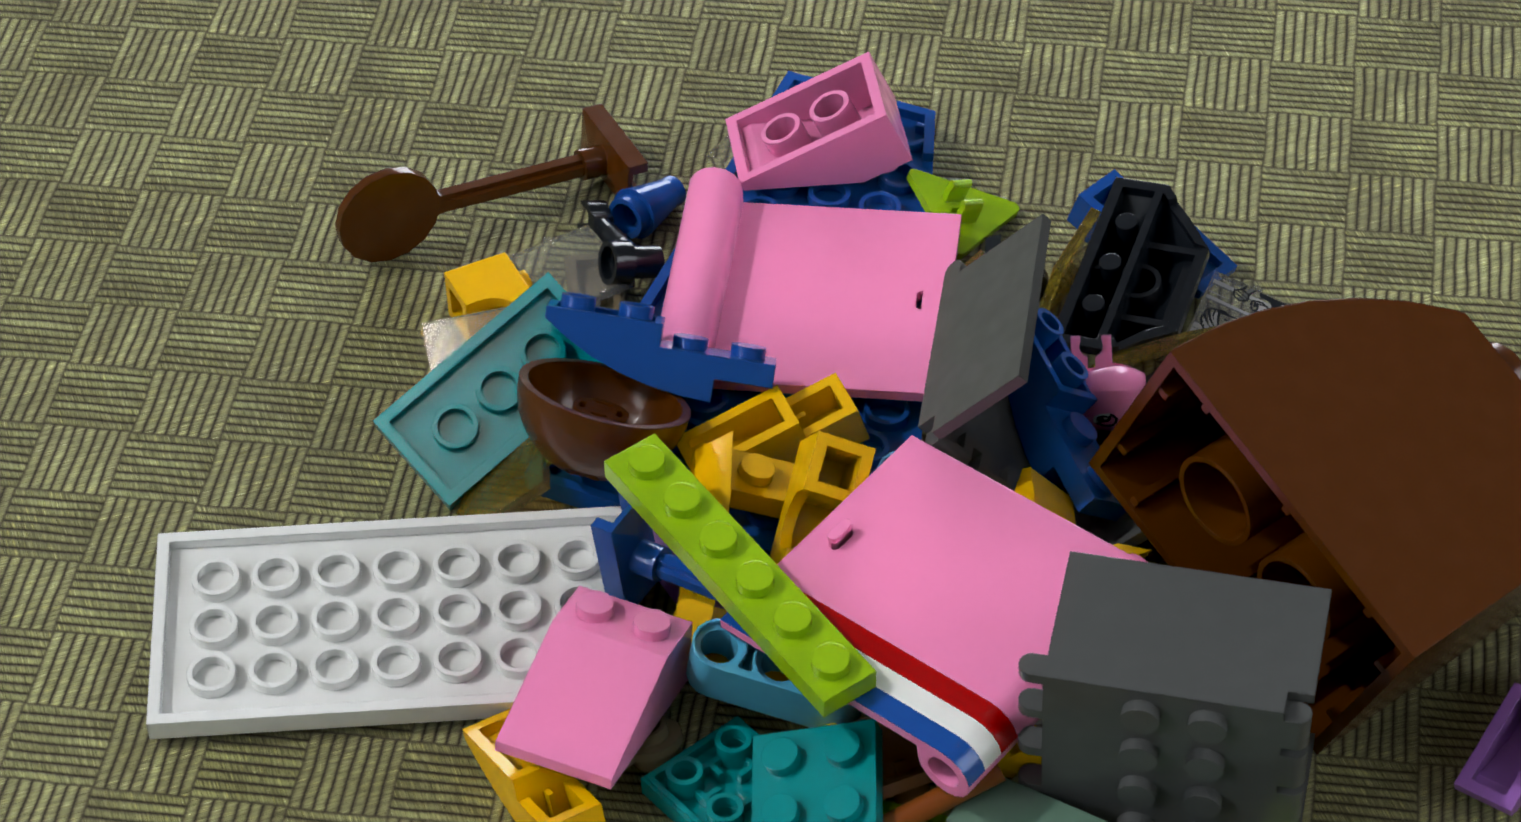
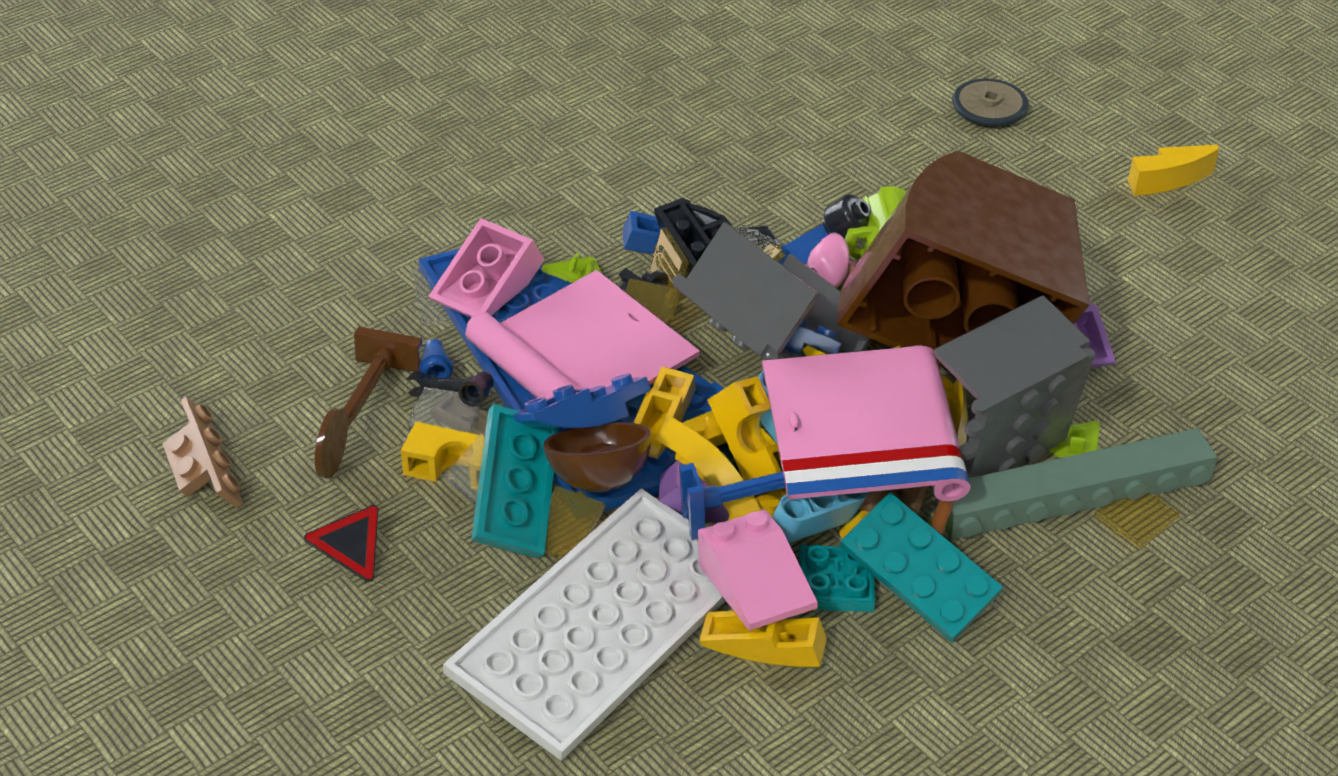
camera: 50 degrees left, 0 degrees up
lime plate [604,433,876,718] -> none
none -> medium nougat bracket [163,396,243,508]
none -> piece [304,505,379,582]

